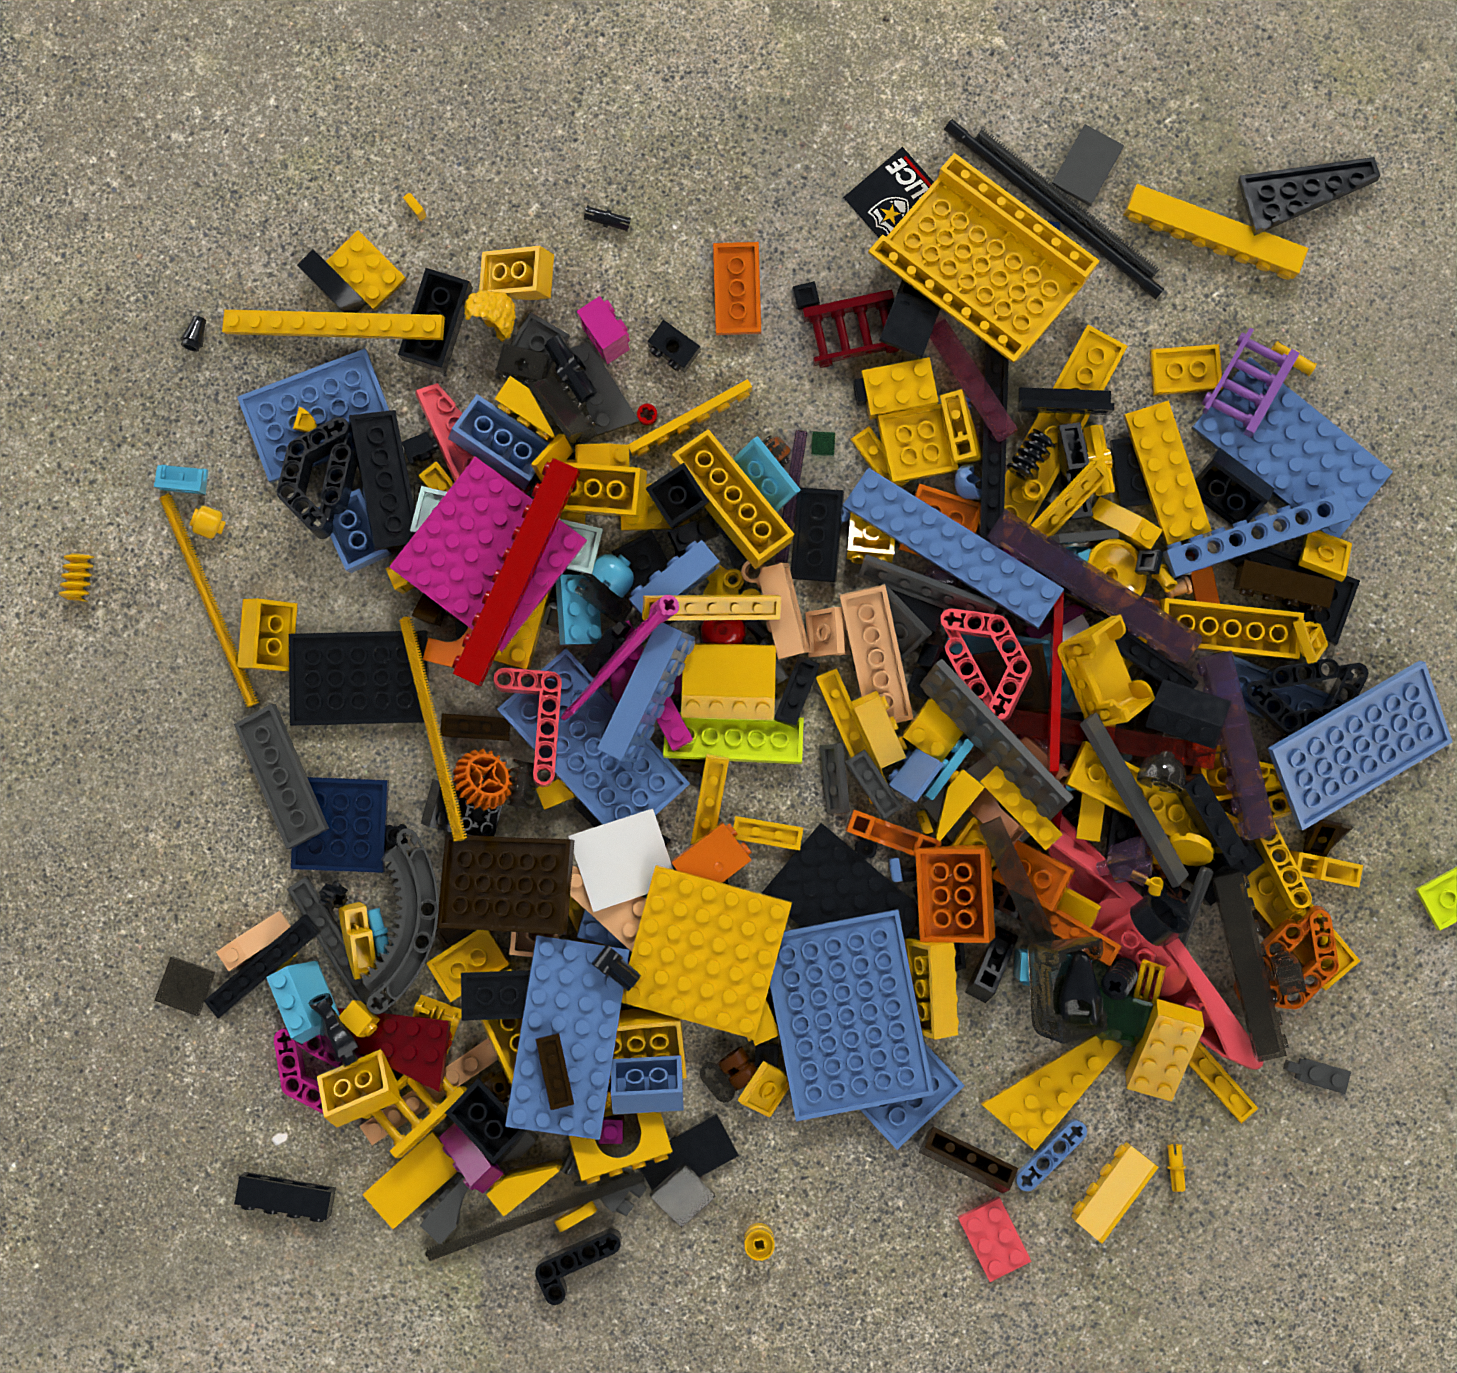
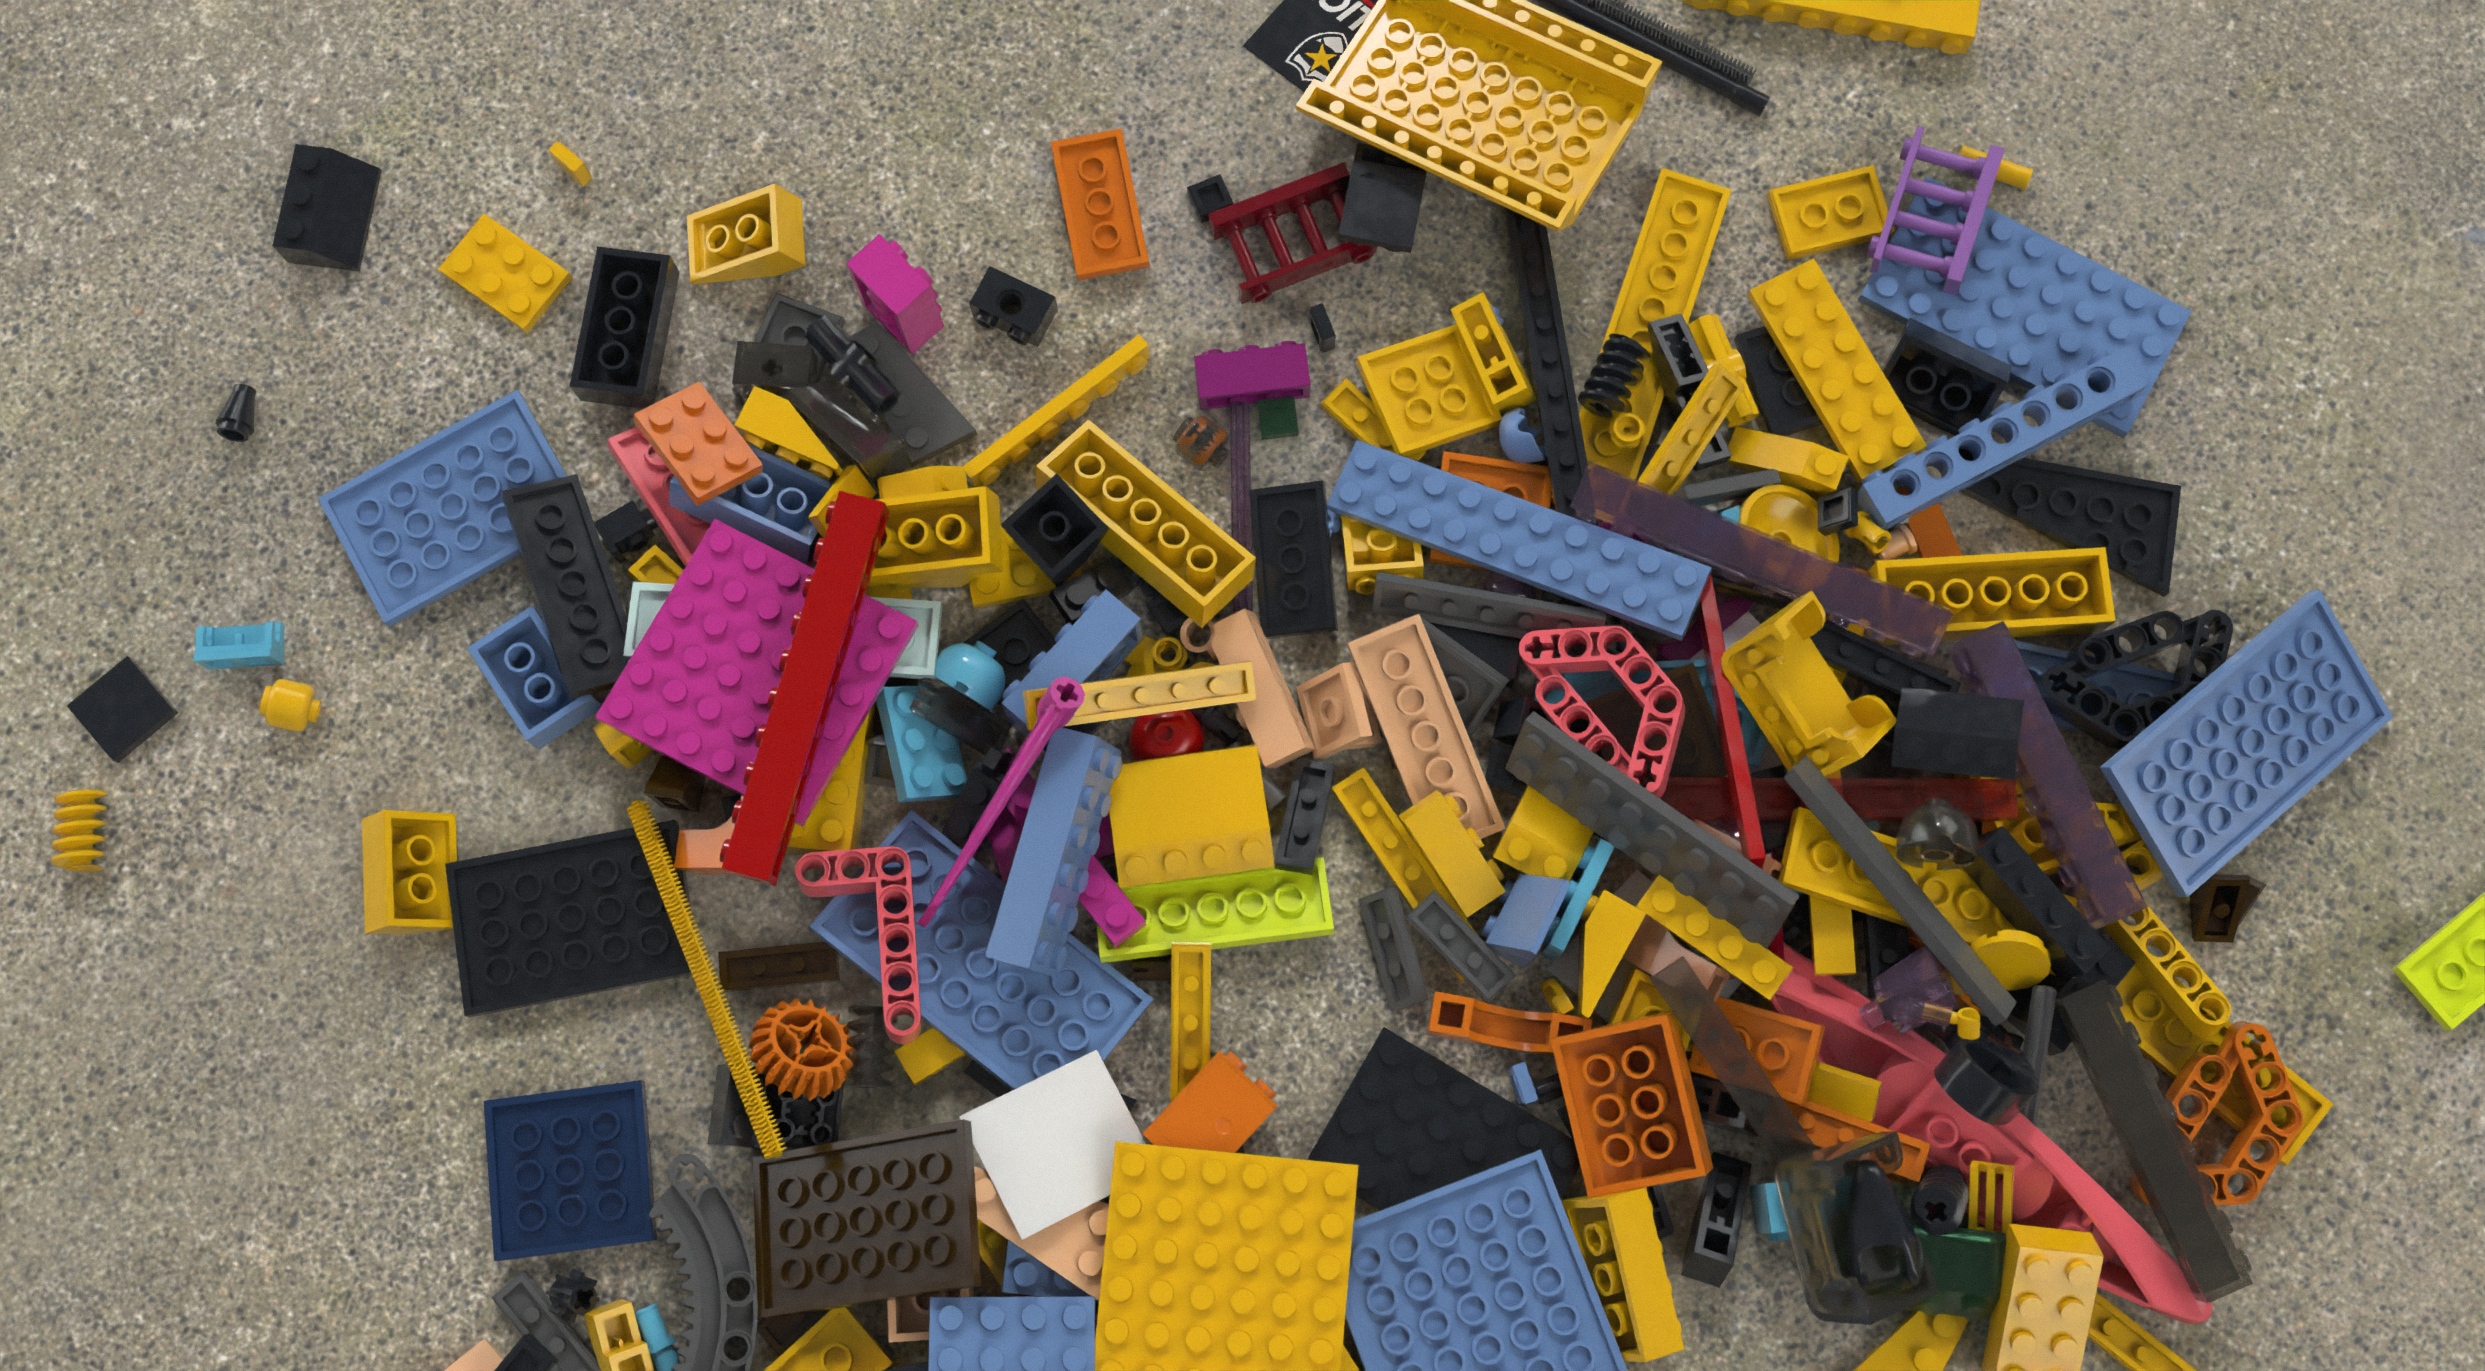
camera: 10 degrees left, 10 degrees down
yellow axle [159,493,259,708] -> none
yellow plate [222,309,445,340] -> none
dark grey plate [234,704,329,849] -> none
black piece [277,417,358,539] -> none
yellow tile [293,407,317,433] -> none
black slope [297,249,367,313] -> none
black plate [386,824,408,847] -> none
yellow hair [464,290,516,342] -> none
black pin [584,205,631,232] -> none
black piece [592,945,641,991] -> none
red bush [637,403,658,426] -> none
medium azure plate [733,436,801,512] -> none
yellow plate [733,816,803,851] -> none
black plate [855,837,877,859] -> none
yellow brick [860,357,939,420] -> none
clear pink plate [930,319,1018,443] -> none
black fence [1017,387,1115,415] -> none
dark brown brick [1233,560,1336,613] -> none
clear smoke brick [1269,951,1306,996] -> none
dark grey hinge [1283,1058,1351,1094] -> none
yellow slope [1289,850,1363,888] -> none
yellow wing [1293,620,1328,664] -> none
yellow plate [1299,530,1352,582] -> none
none -> black tile [67,656,179,763]
none -> black slope [272,144,382,272]
none -> orange plate [634,381,763,506]
none -> magenta brick [1194,341,1311,410]

